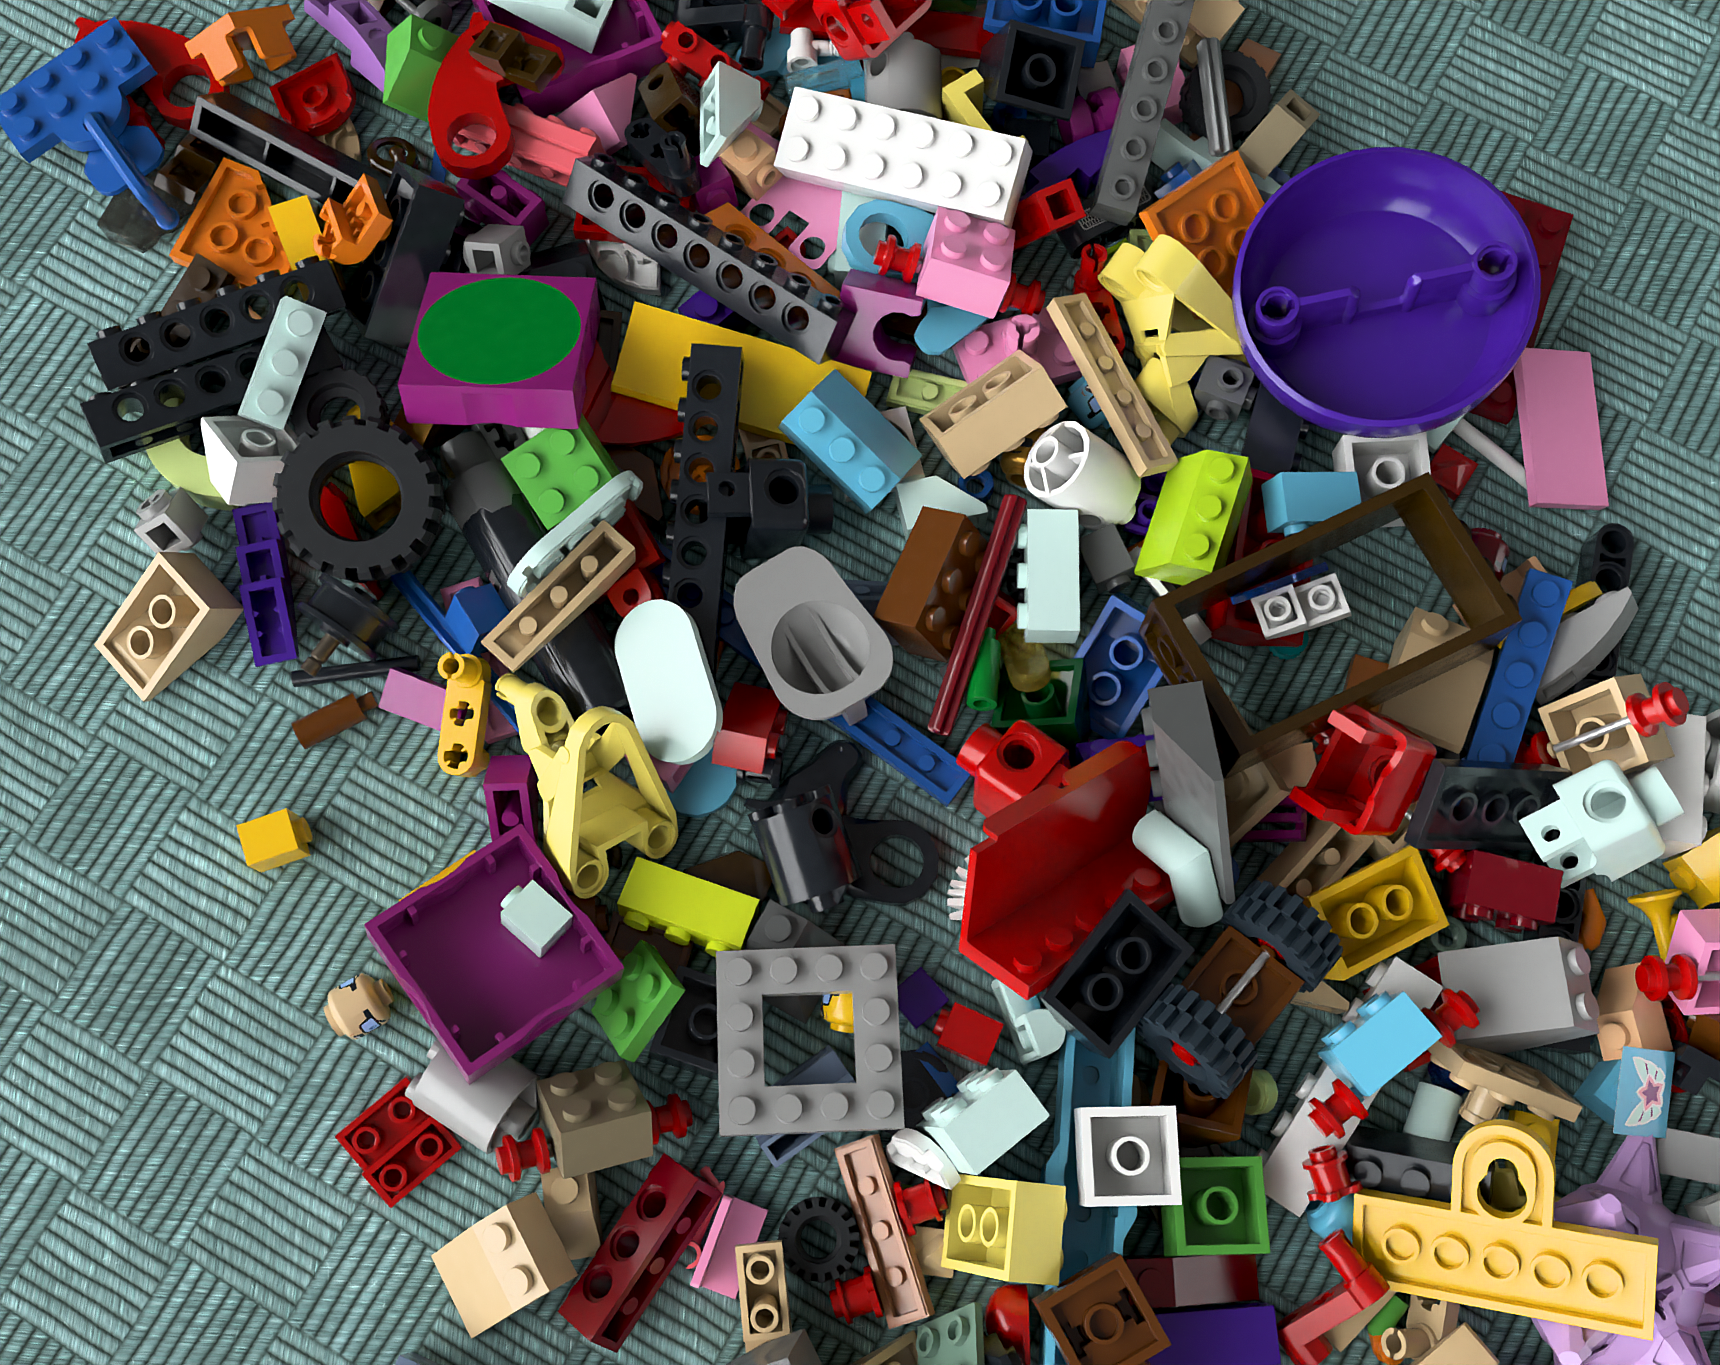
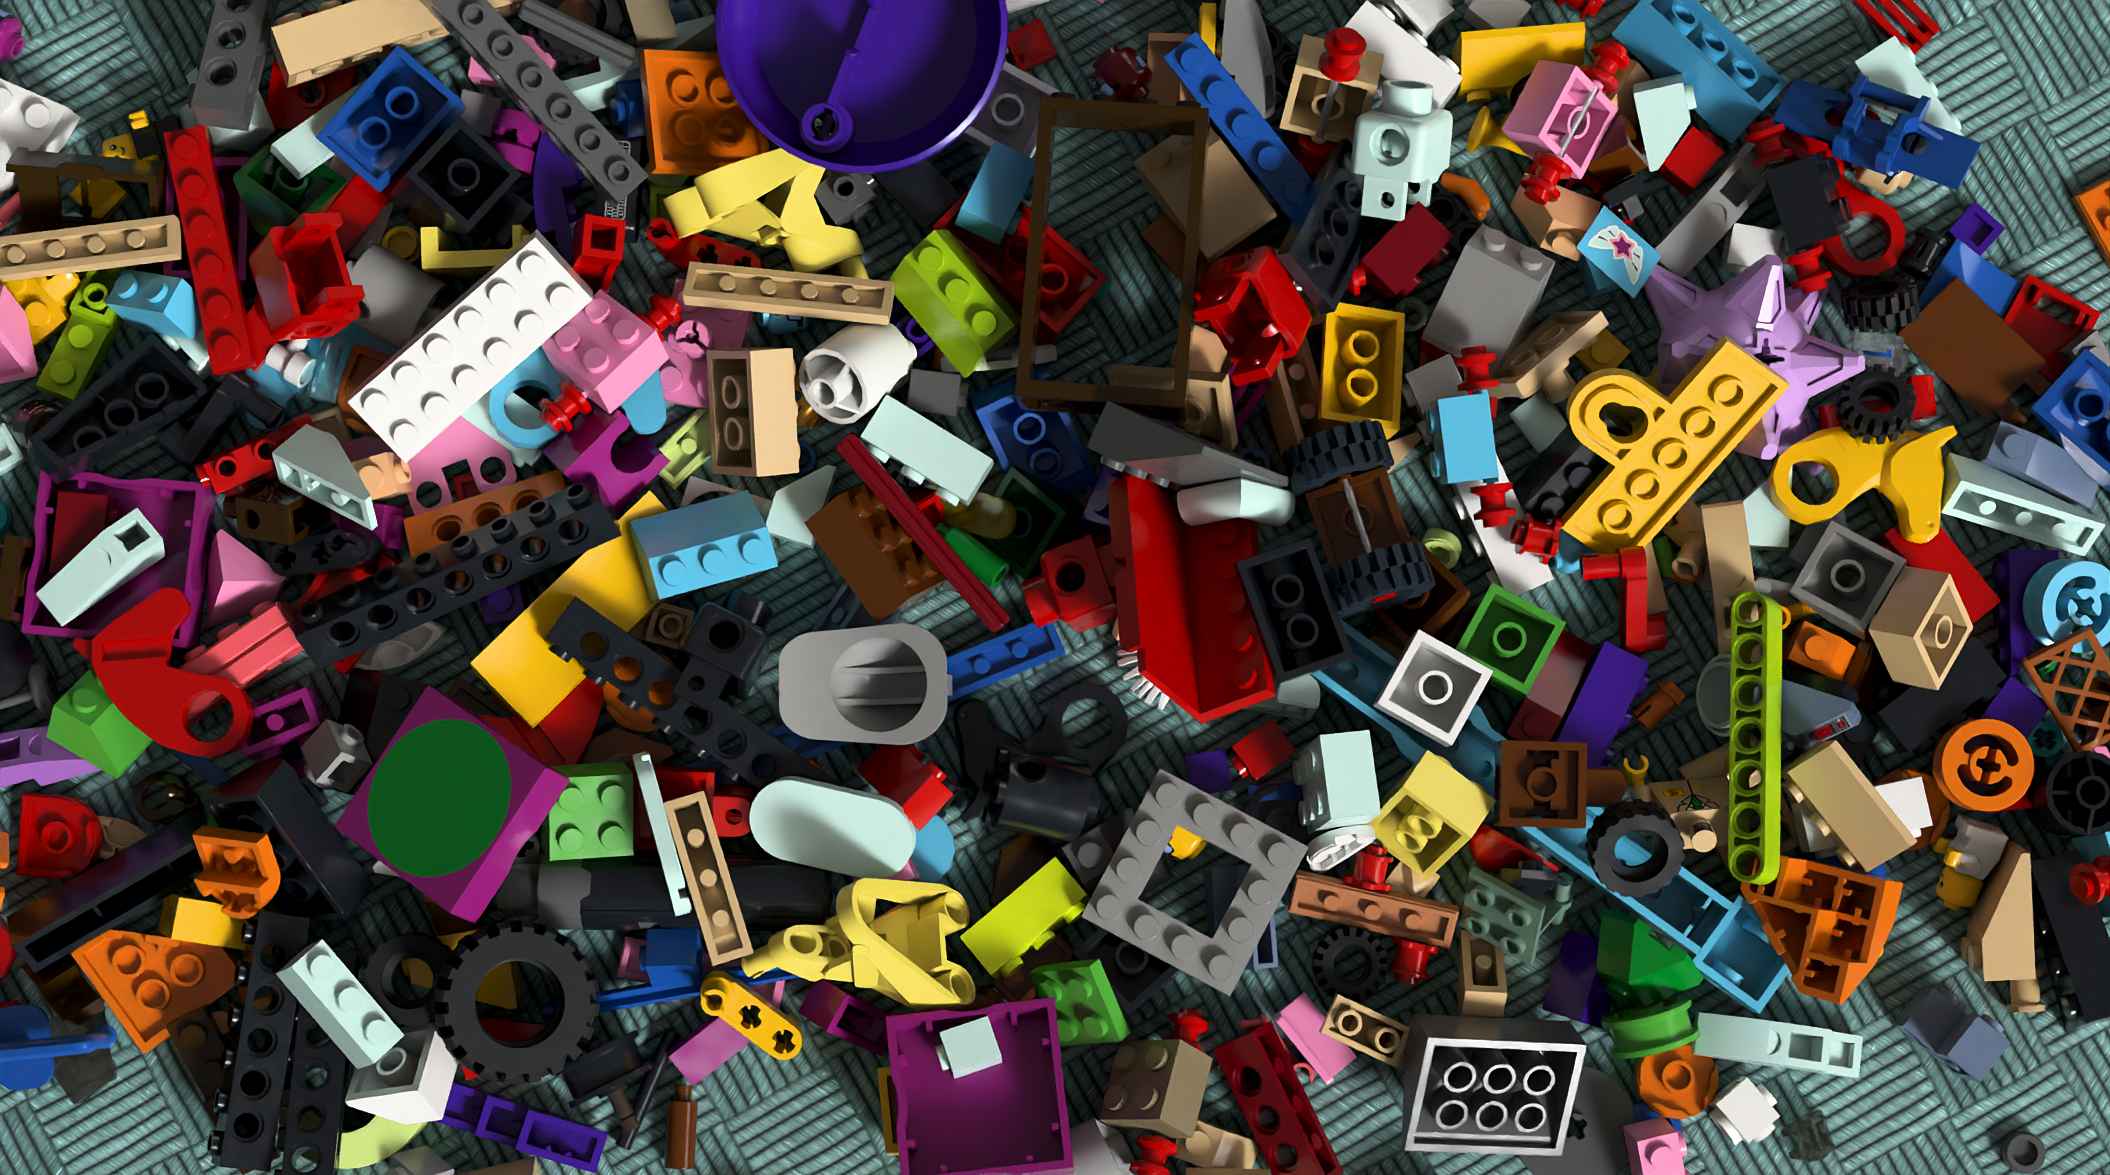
camera: 60 degrees left, 10 degrees up
dark brown slope [468,22,562,94] -> none
clear blue piece [1230,562,1329,605] -> none
white slope [1251,573,1352,640] -> none

